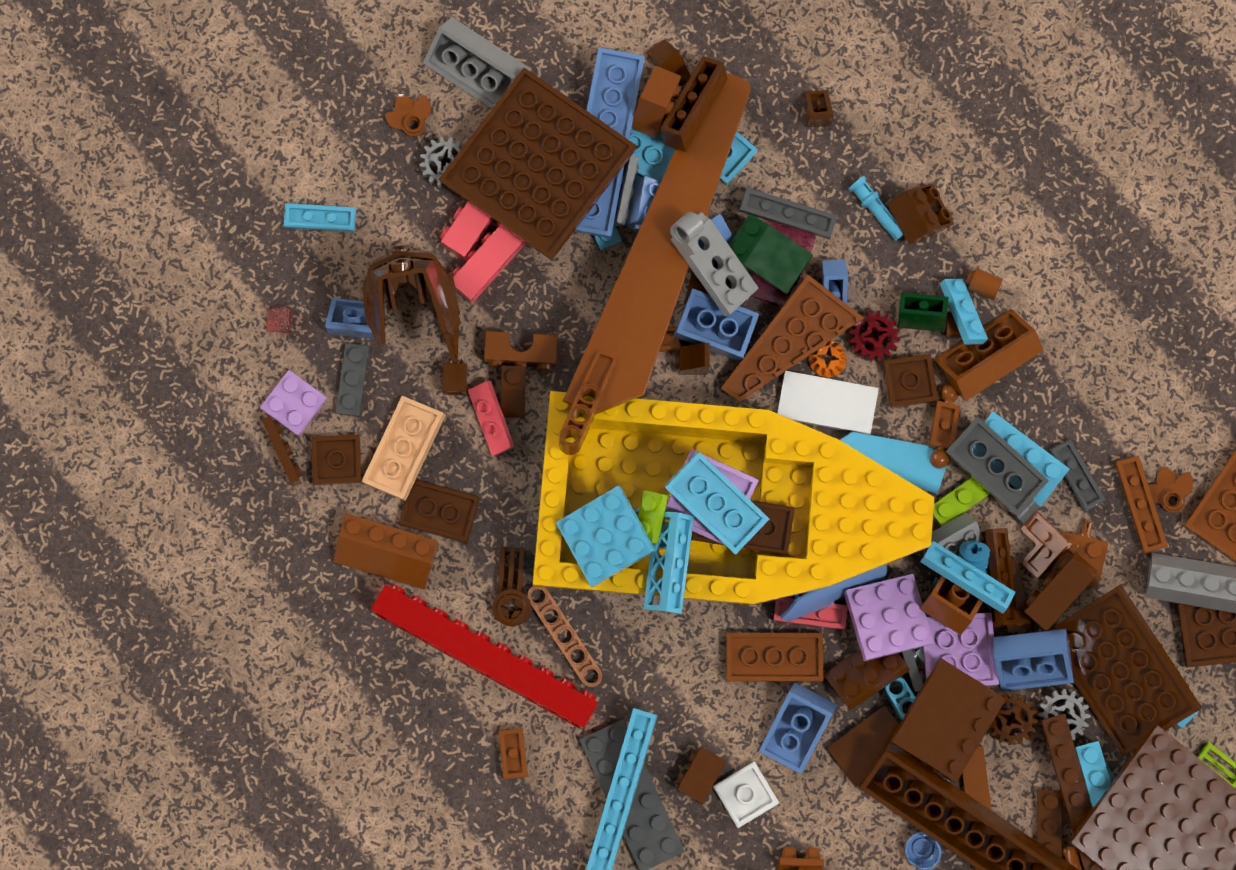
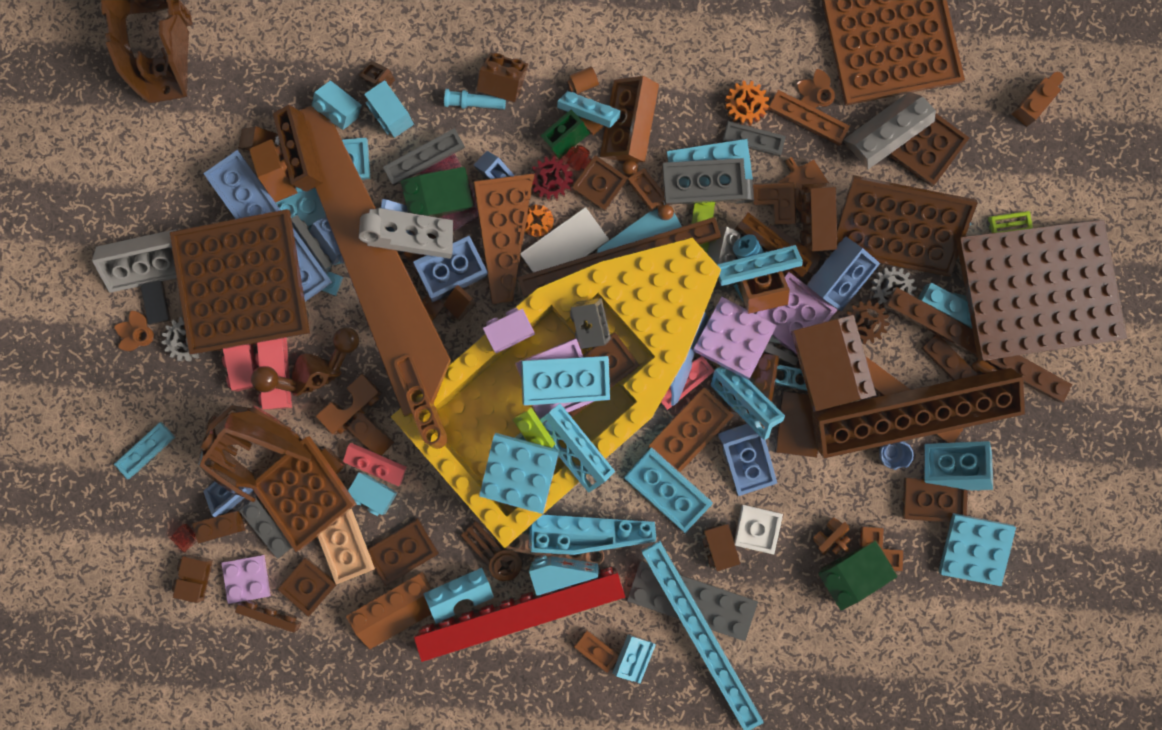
camera: 40 degrees left, 5 degrees up
none -> black tile [141,281,171,325]
none -> reddish brown piece [172,555,213,603]
none -> reddish brown brick [193,511,245,544]
none -> reddish brown piece [251,327,360,397]
none -> dark orange plate [253,436,357,552]
none -> medium azure brick [312,81,362,130]
none -> medium azure brick [348,472,398,516]
none -> medium azure brick [365,80,414,138]
none -> medium azure arch [423,568,494,624]
none -> lavender brick [483,308,535,353]
none -> reddish brown plate [518,217,721,298]
none -> medium azure wedge [529,515,656,555]
none -> medium azure slope [529,555,599,596]
none -> clear red gear [565,145,592,170]
none -> dark grey brick [570,298,611,349]
none -> medium azure plate [612,634,656,683]
none -> medium azure tile [624,447,713,533]
none -> medium azure fence [711,366,785,440]
none -> orange gear [725,80,769,126]

